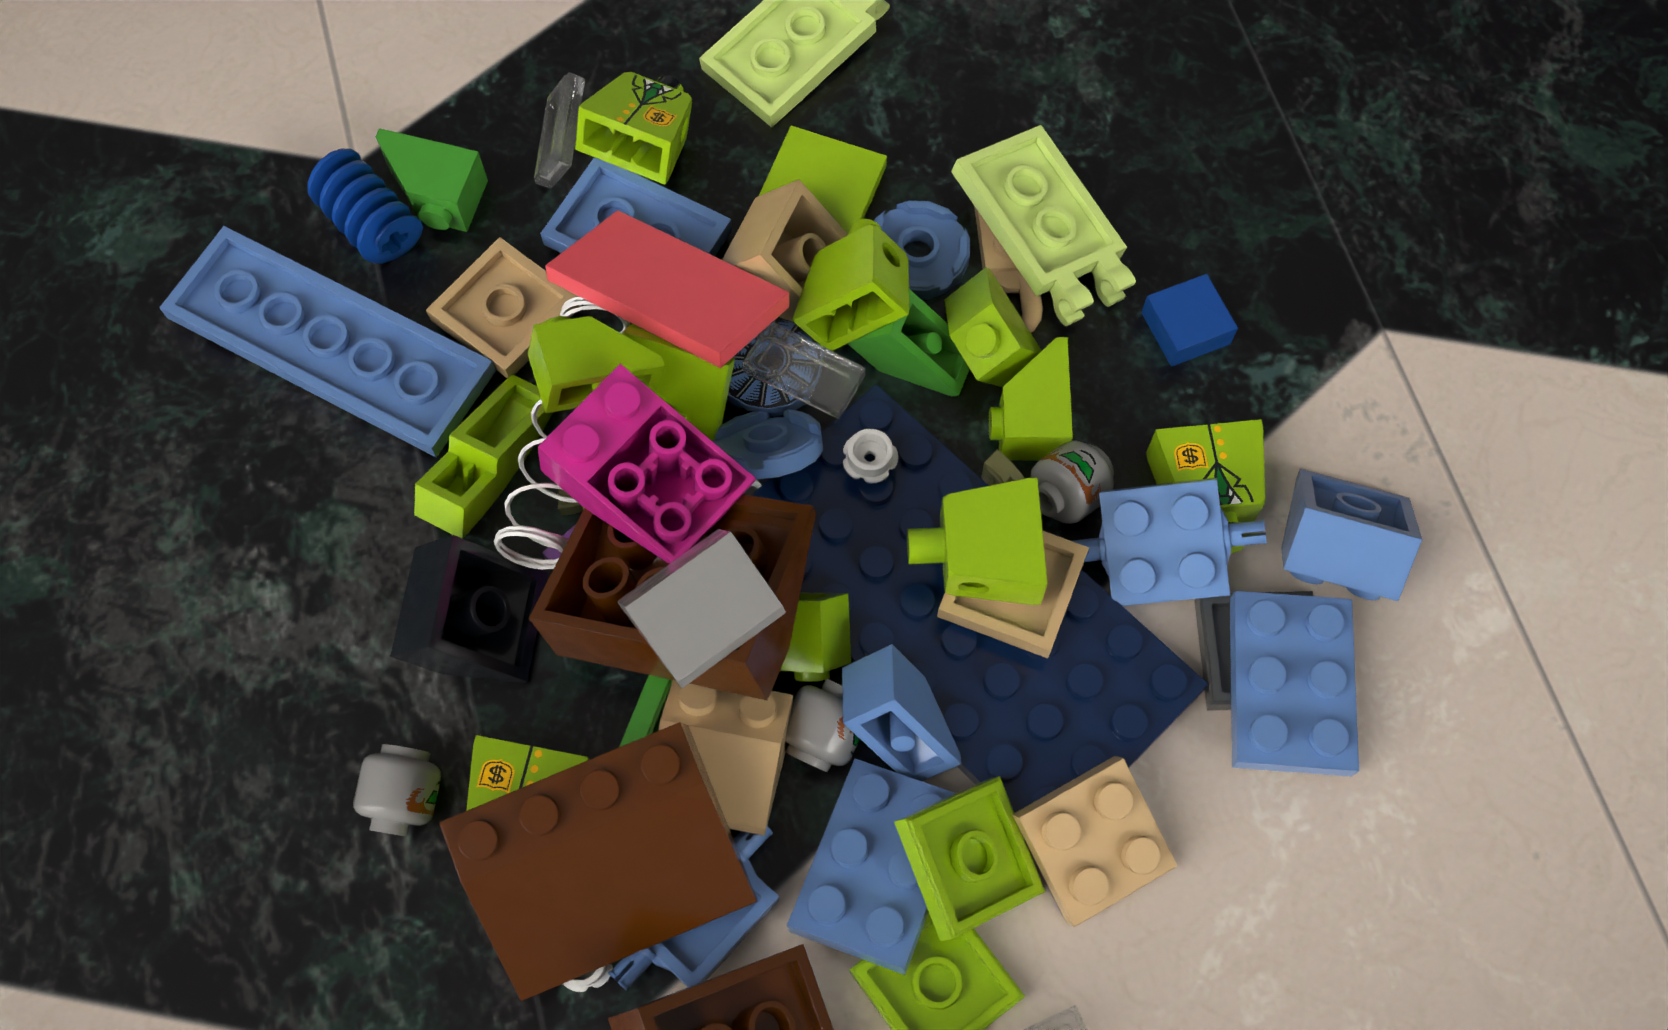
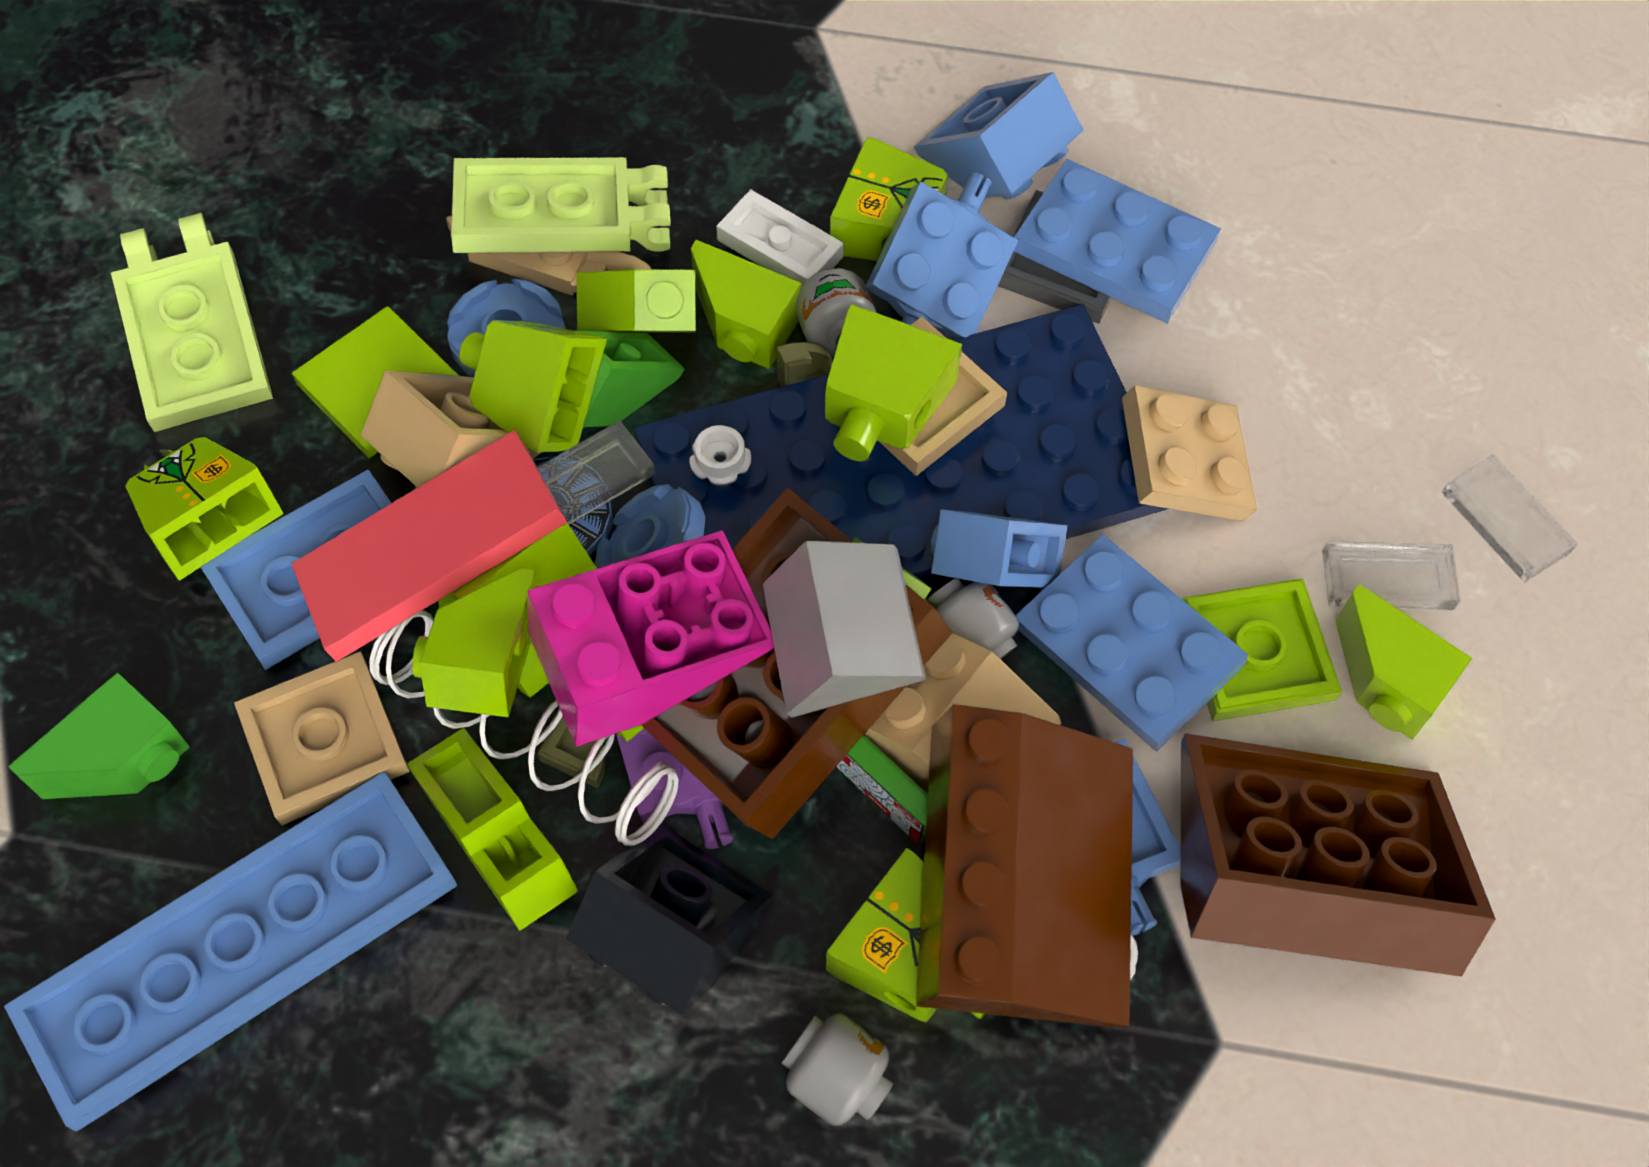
camera: 65 degrees left, 5 degrees down
blue piece [307,148,423,264] -> none
clear tile [534,72,585,189] -> none
lime tile [894,776,1045,941] -> none
blue piece [1141,274,1238,367] -> none
none -> white plate [717,190,844,285]

